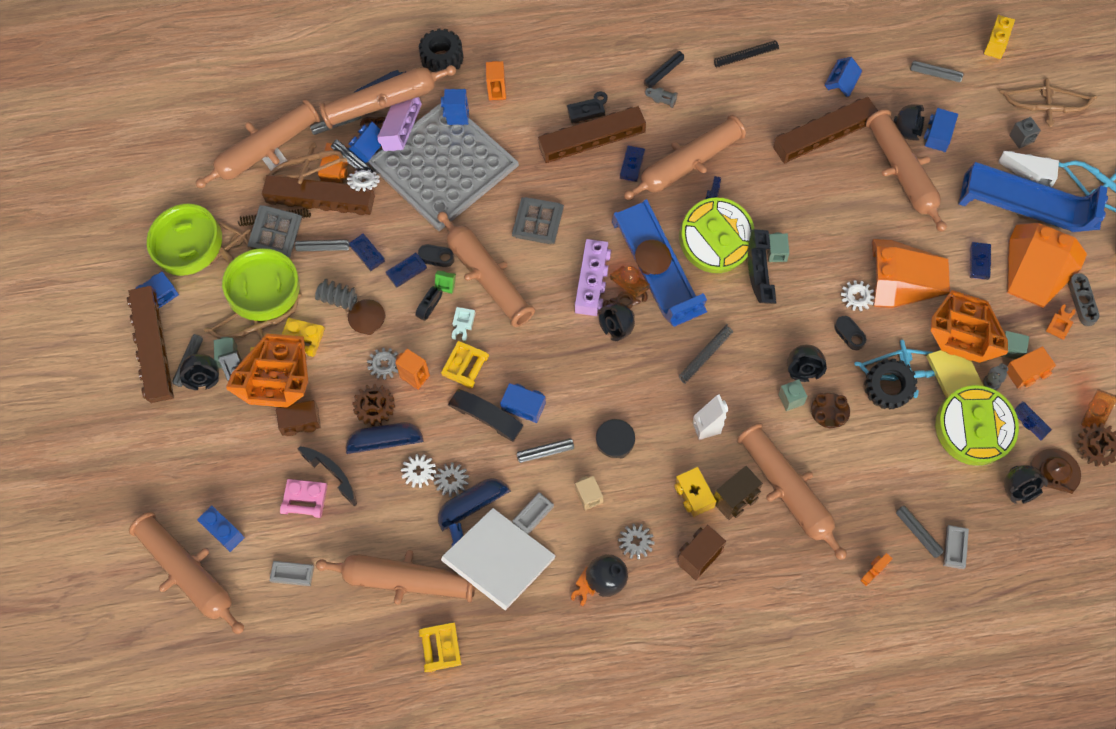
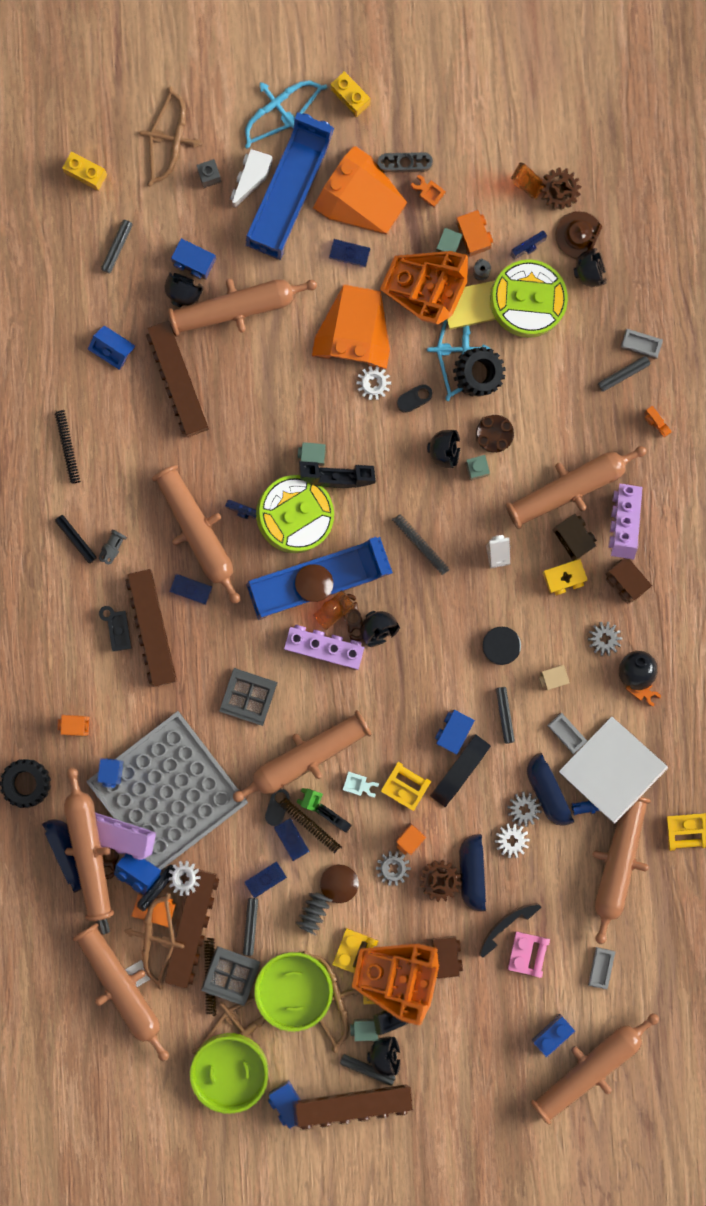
camera: 90 degrees left, 20 degrees up
none -> dark brown piece [279,798,342,854]
none -> lavender brick [608,484,642,559]

